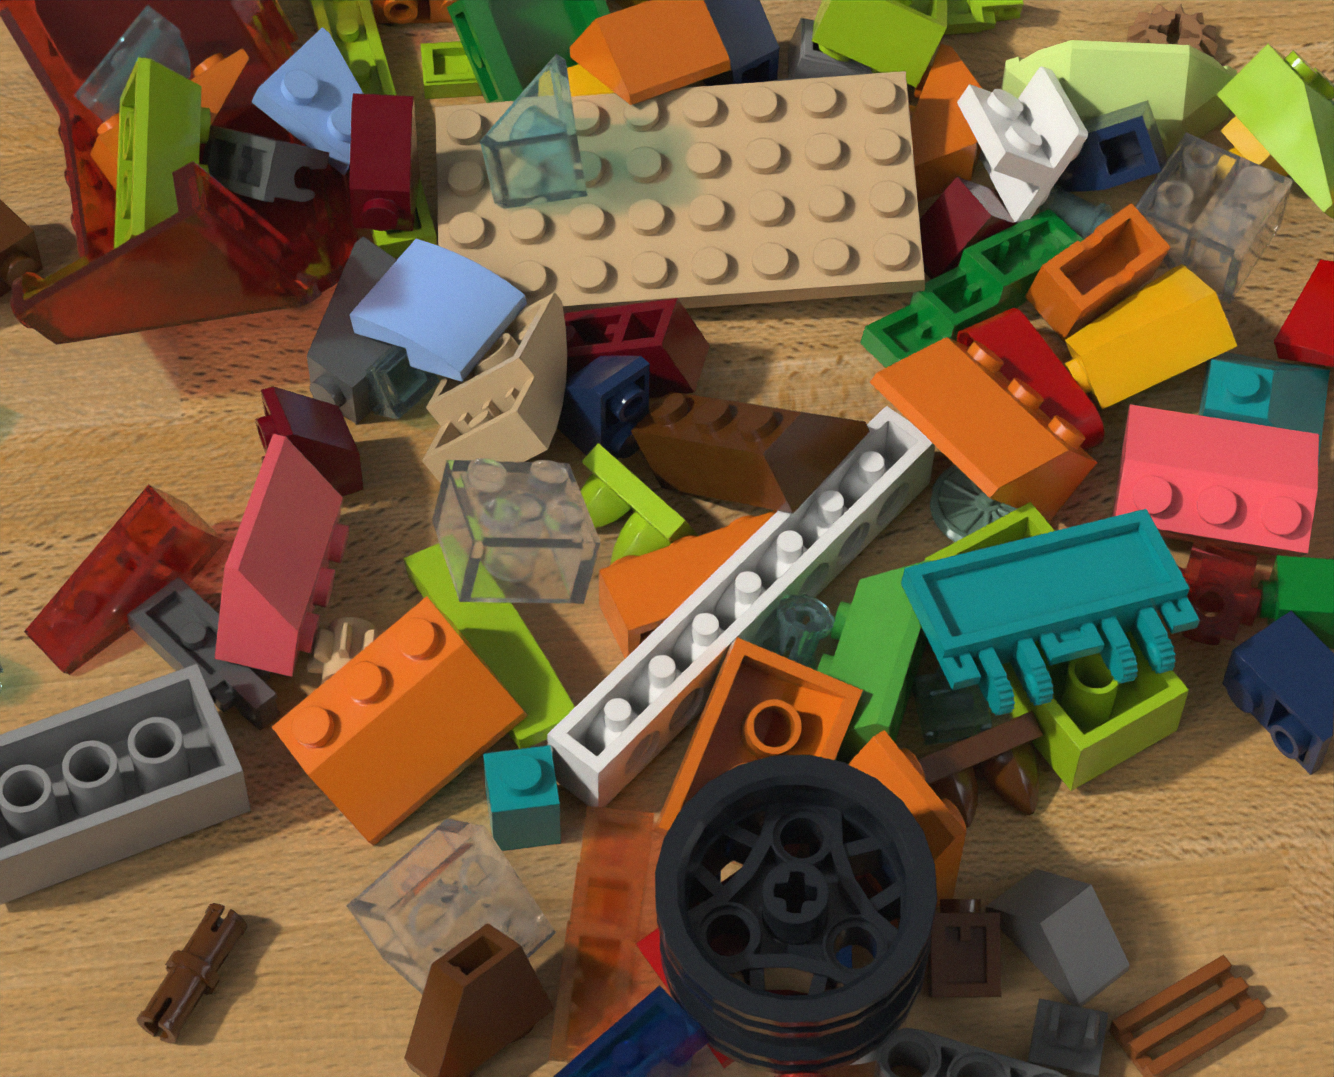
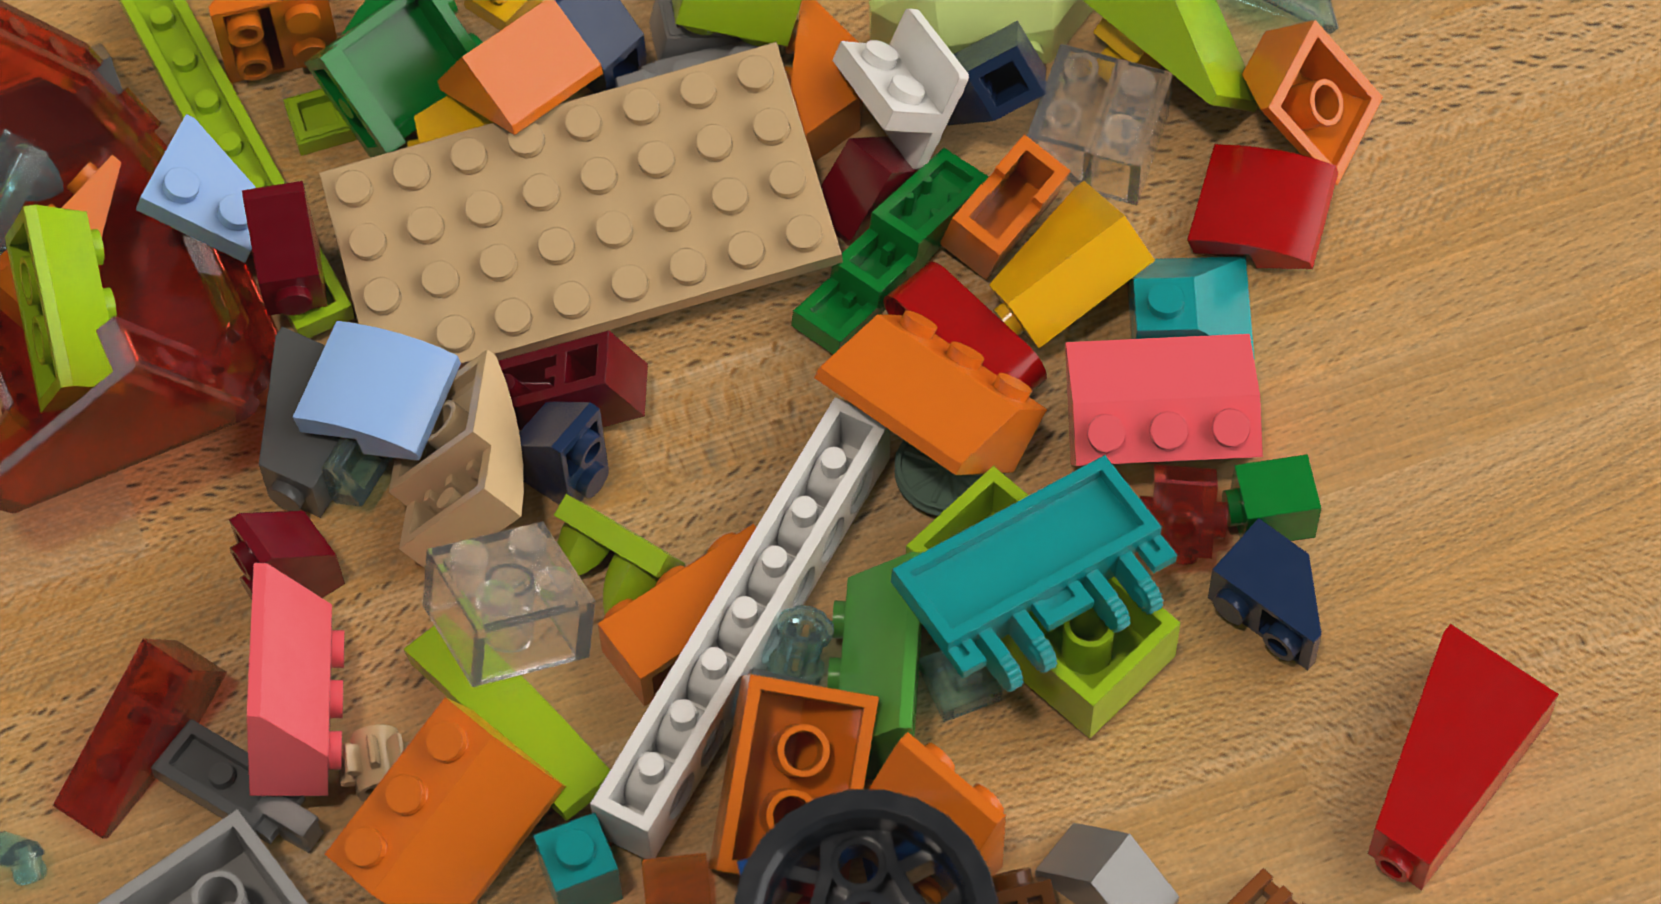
camera: 10 degrees left, 5 degrees up
dark grey hinge [202,125,330,203] -> none
clear light blue slope [480,54,587,209] -> none
reddish brown slope [631,391,870,514] -> none
reddish brown tile [918,711,1043,828] -> none
clear light blue pin [1039,185,1114,239] -> none

